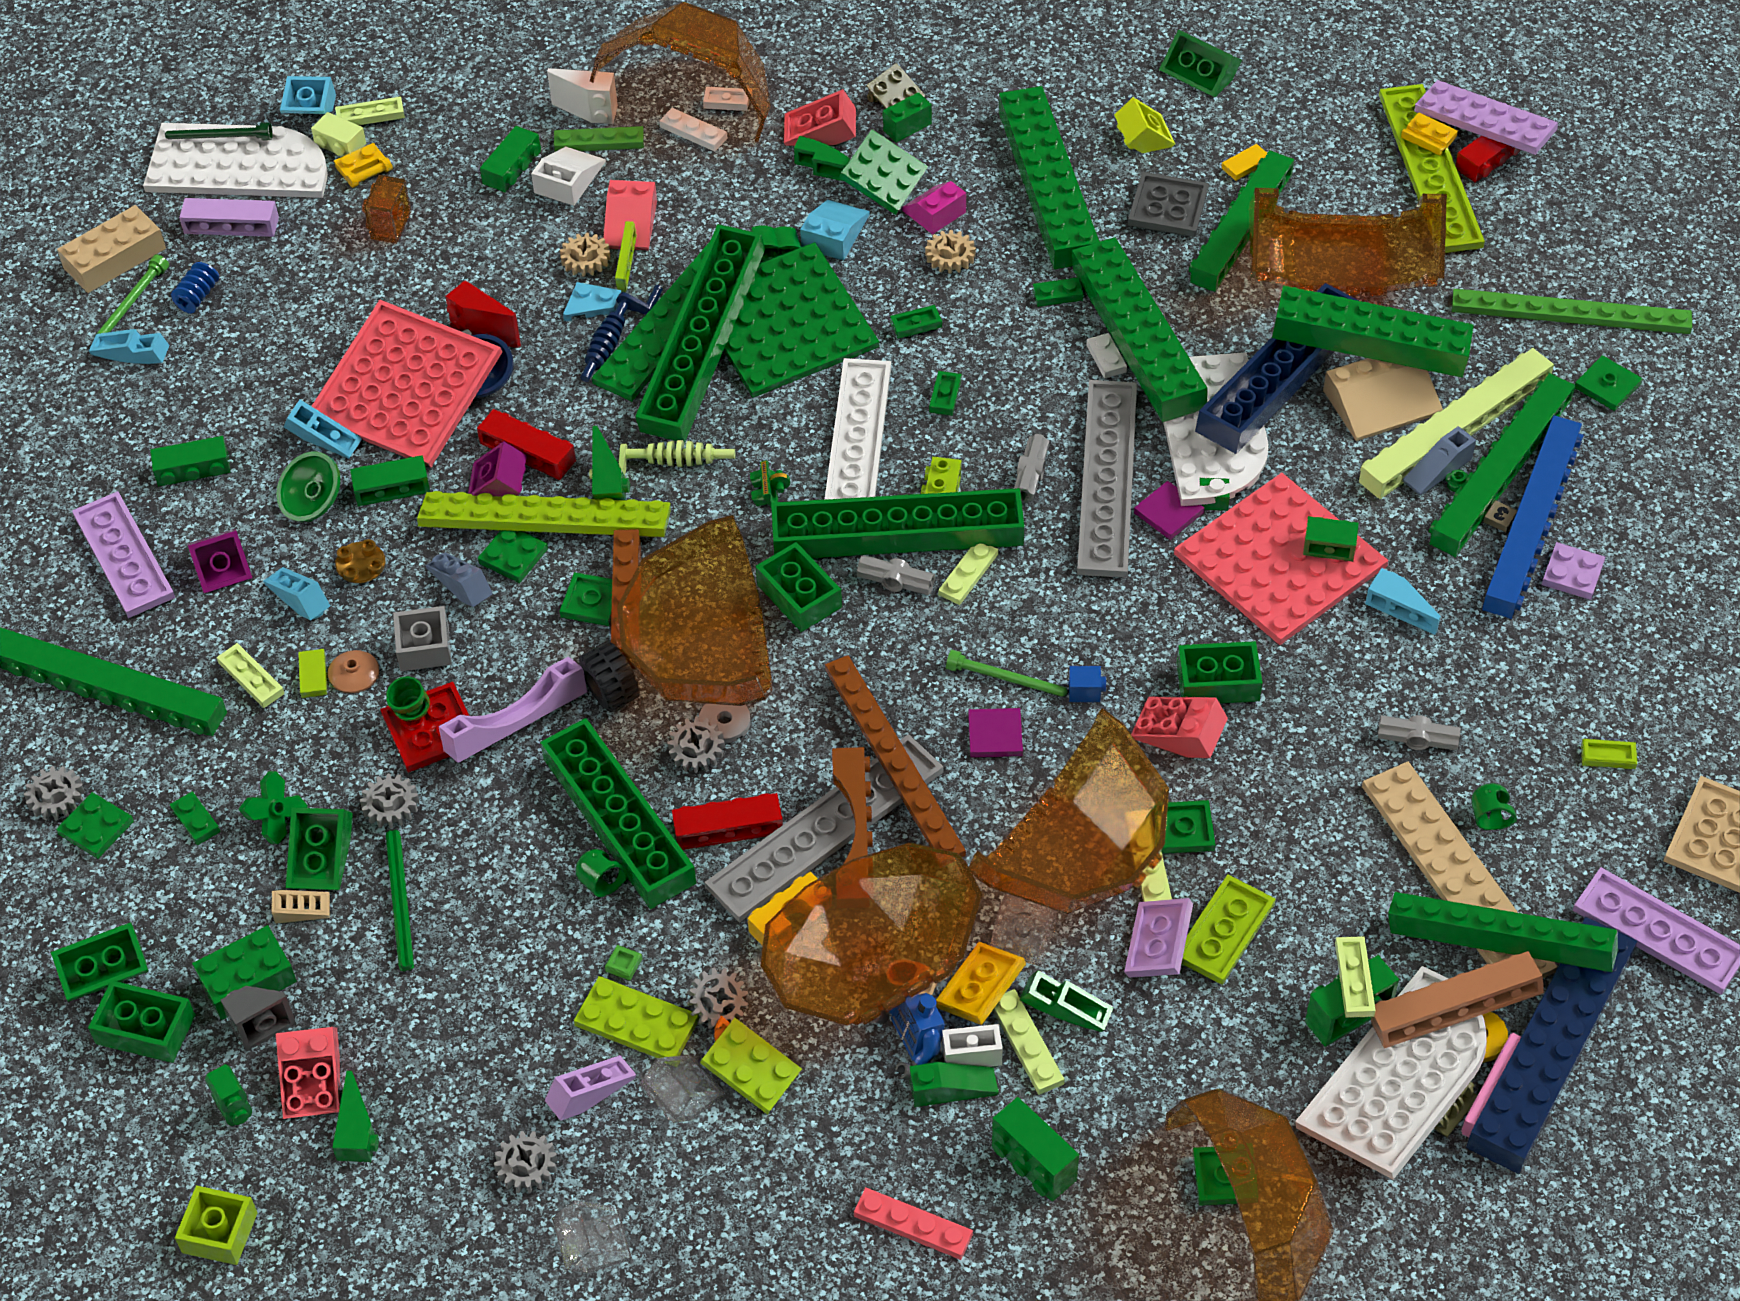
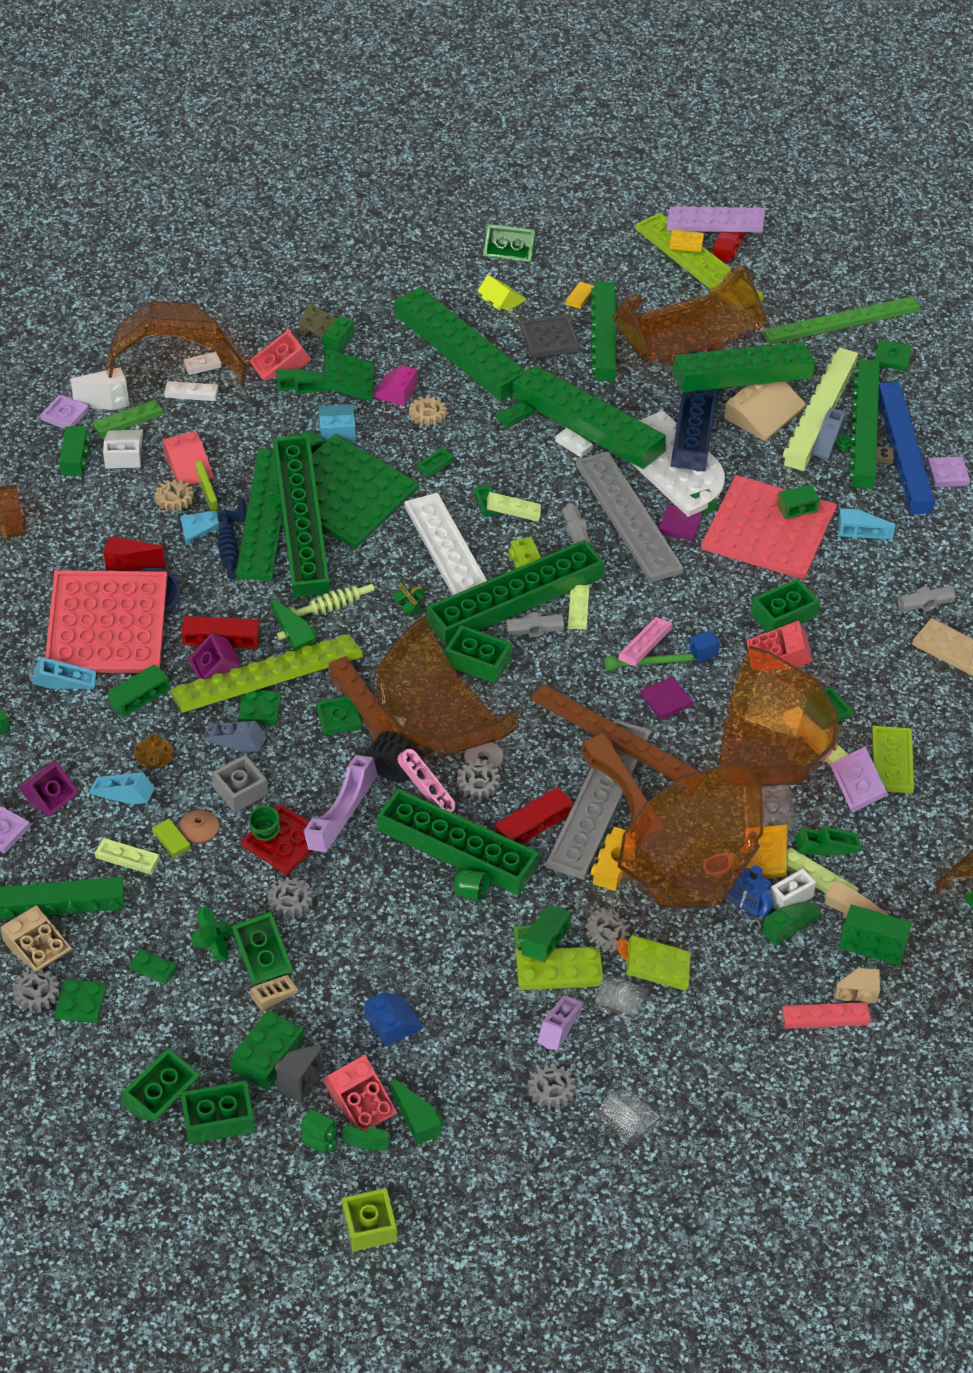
camera: 30 degrees left, 5 degrees down
green dish [276,451,340,523] -> none
green axle [386,830,414,972] -> none
none -> tan slope [1,905,72,972]
none -> lavender plate [40,394,89,429]
none -> green slope [342,1124,391,1150]
none -> blue slope [364,992,423,1047]
none -> bright pink beam [398,749,455,812]
none -> yellowish green plate [487,492,541,522]
none -> green brick [520,904,572,963]
none -> bright pink plate [619,617,672,666]
none -> tan slope [825,880,887,918]
none -> tan slope [834,968,880,1003]

